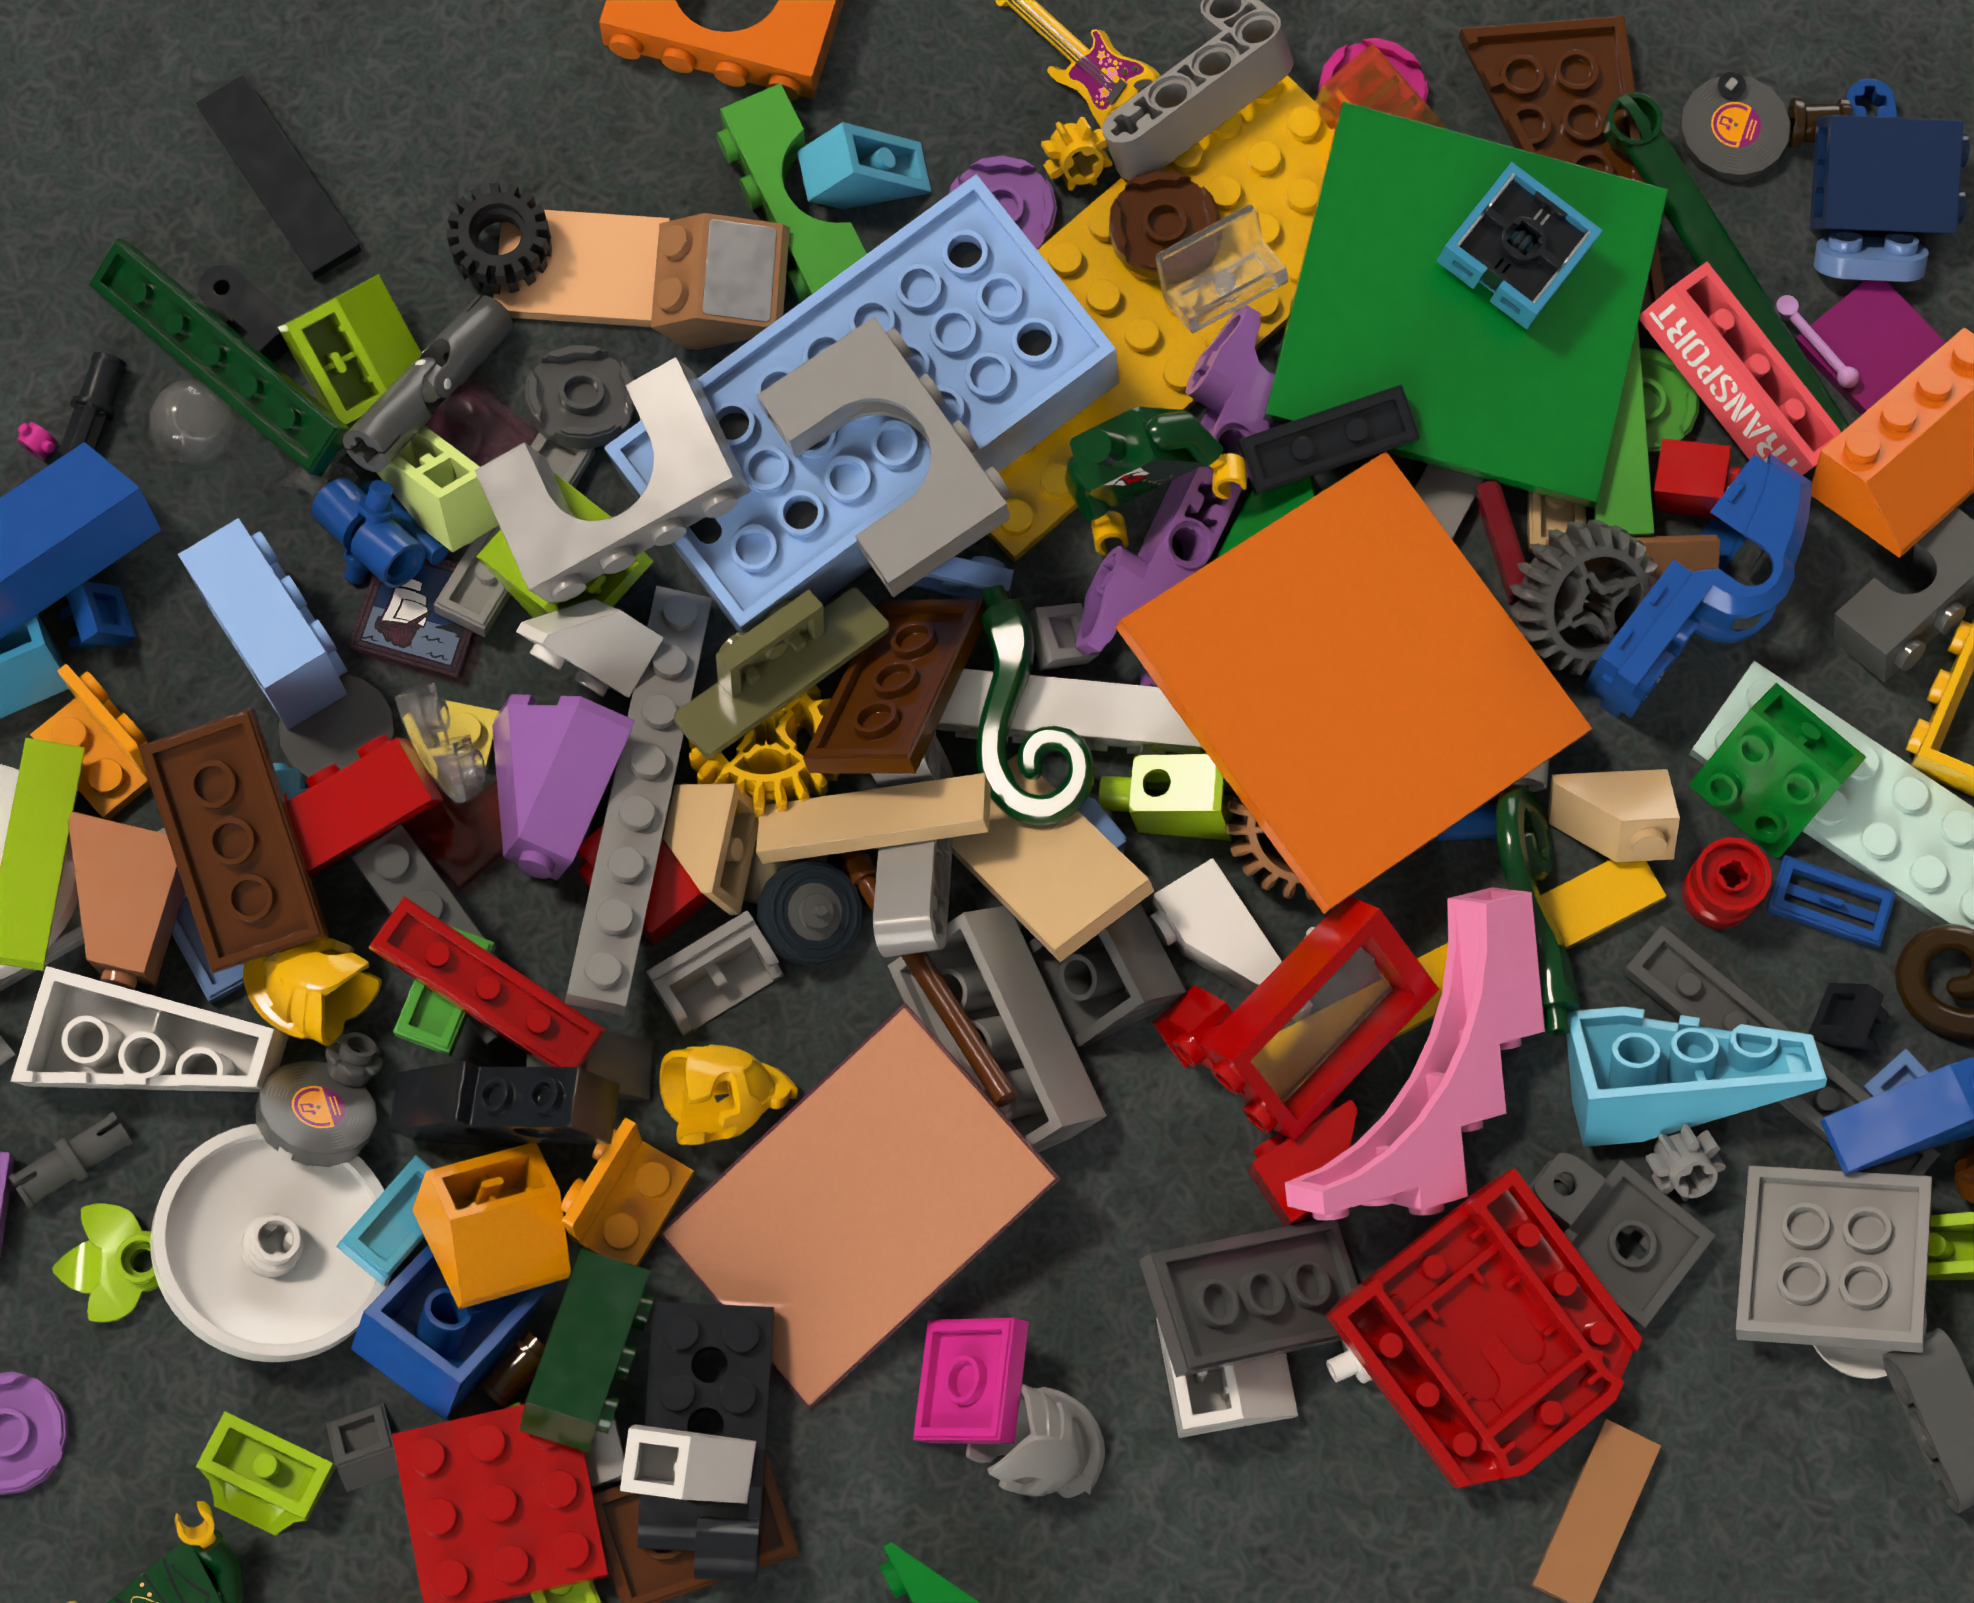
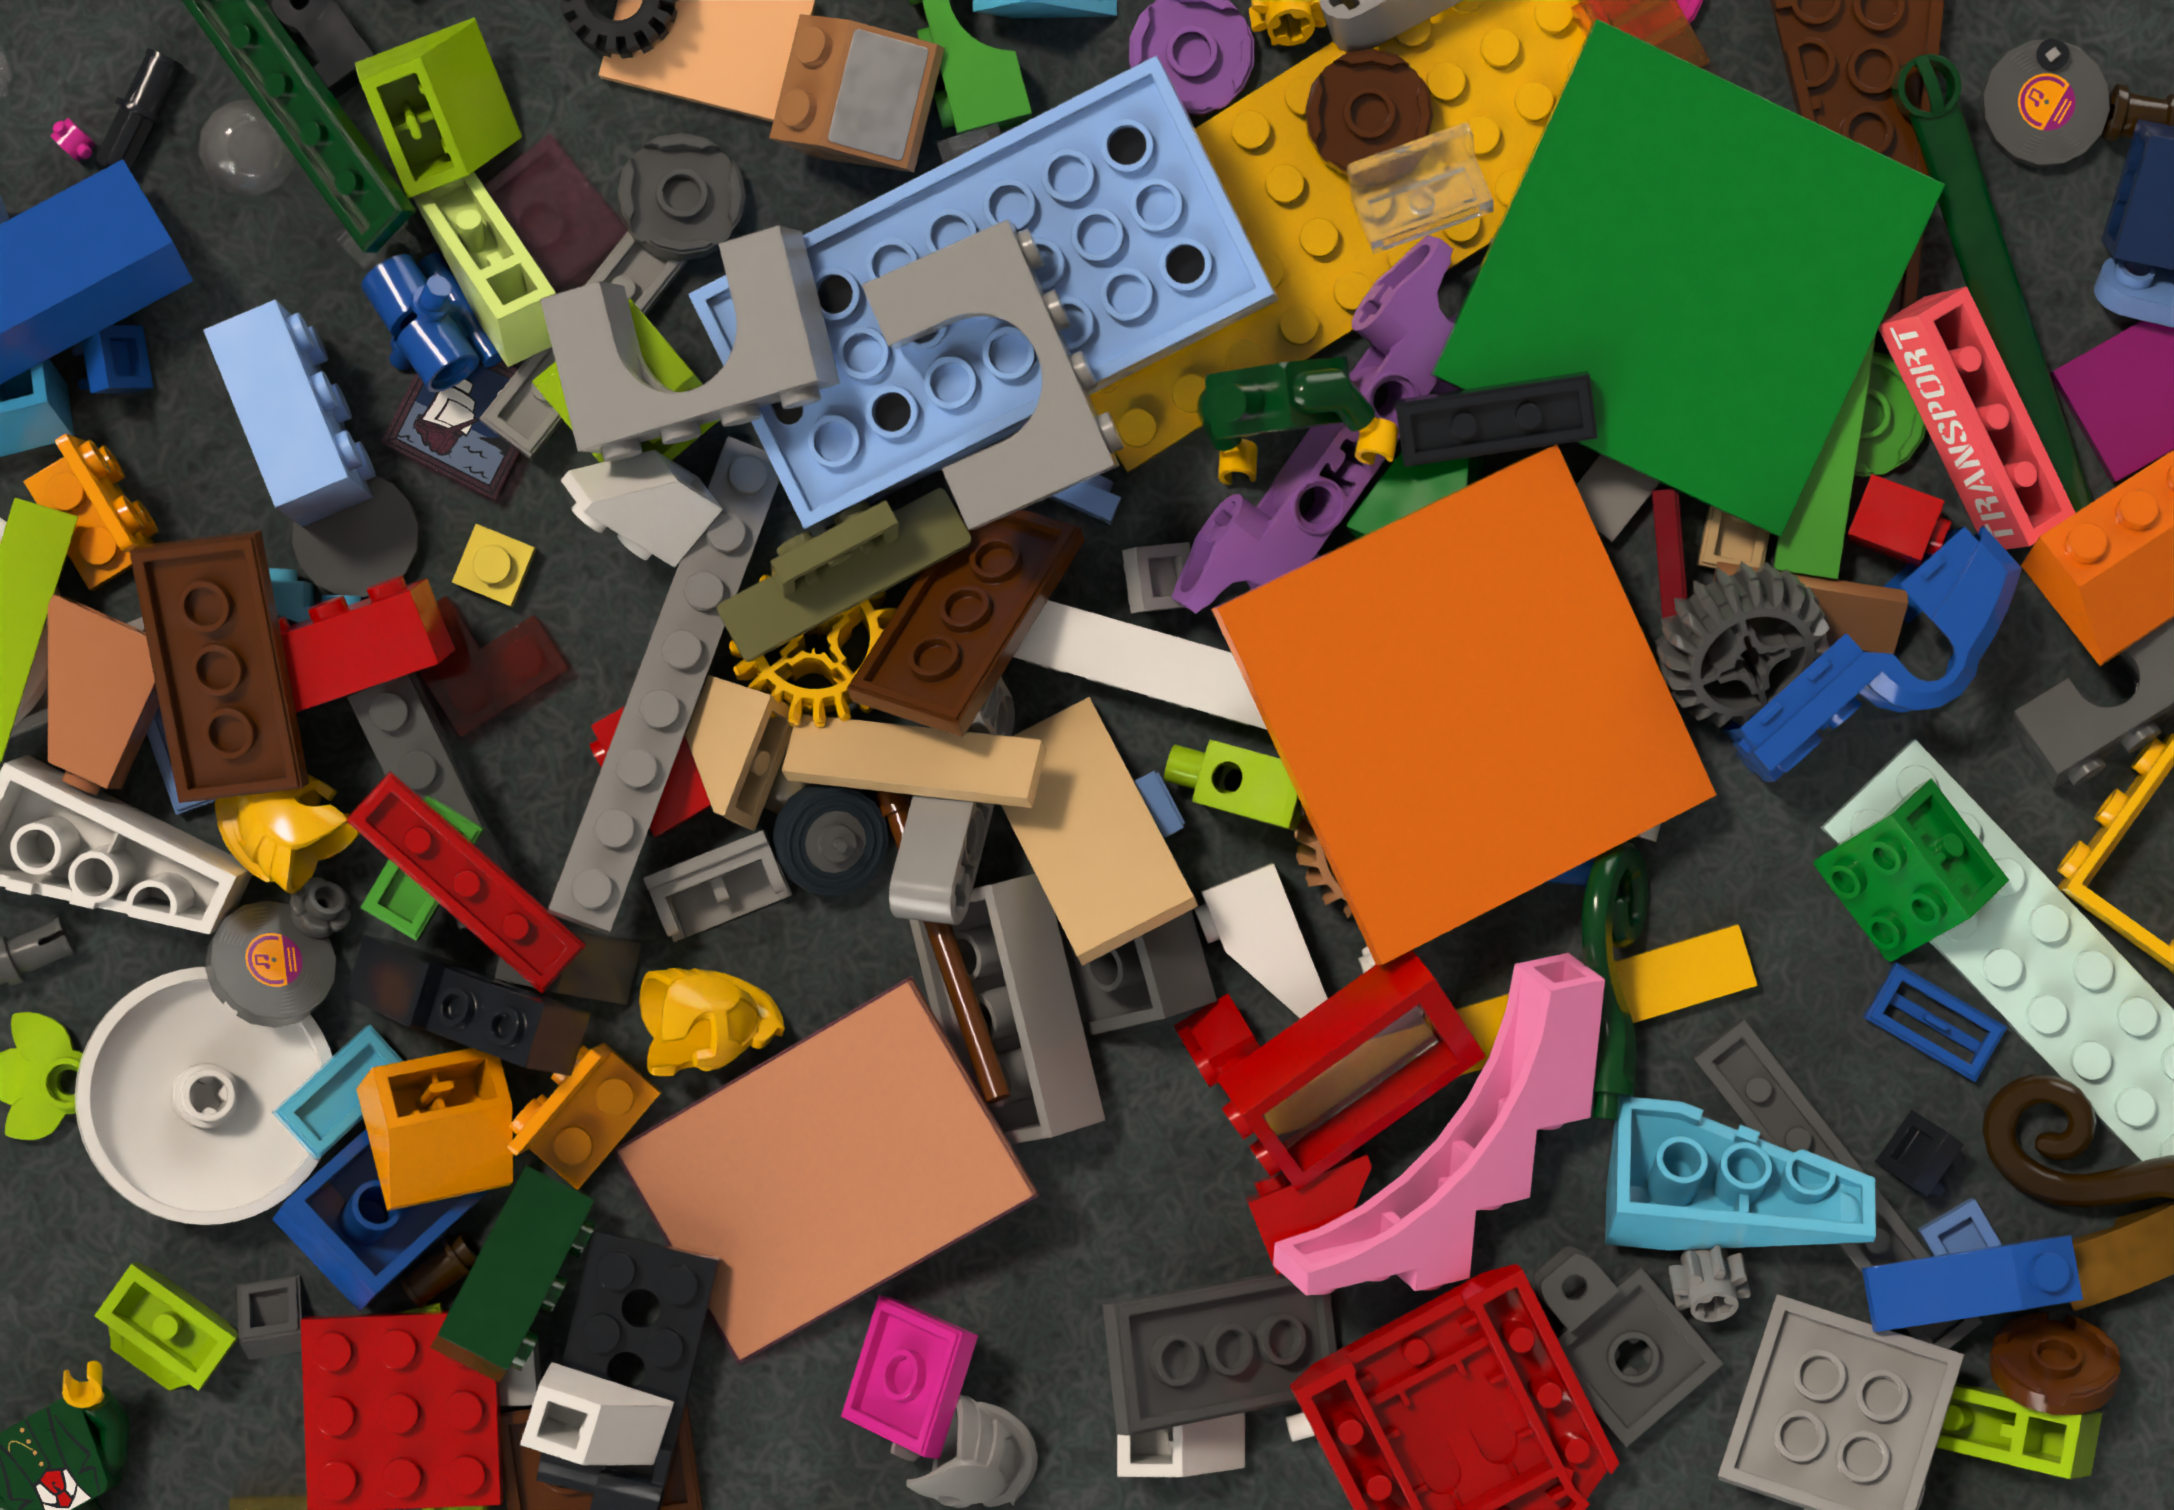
camera: 15 degrees right, 15 degrees up
dark grey piece [343,295,513,472] -> none
clear slope [395,683,486,803] -> none
medium lavender slope [492,694,635,881] -> none
dark green plant [976,585,1095,826] -> none
piece [1436,162,1603,330] -> none
tan slope [1548,769,1680,862] -> none
red wheel [1682,837,1772,930] -> none
lavender hinge [1775,295,1860,388] -> none

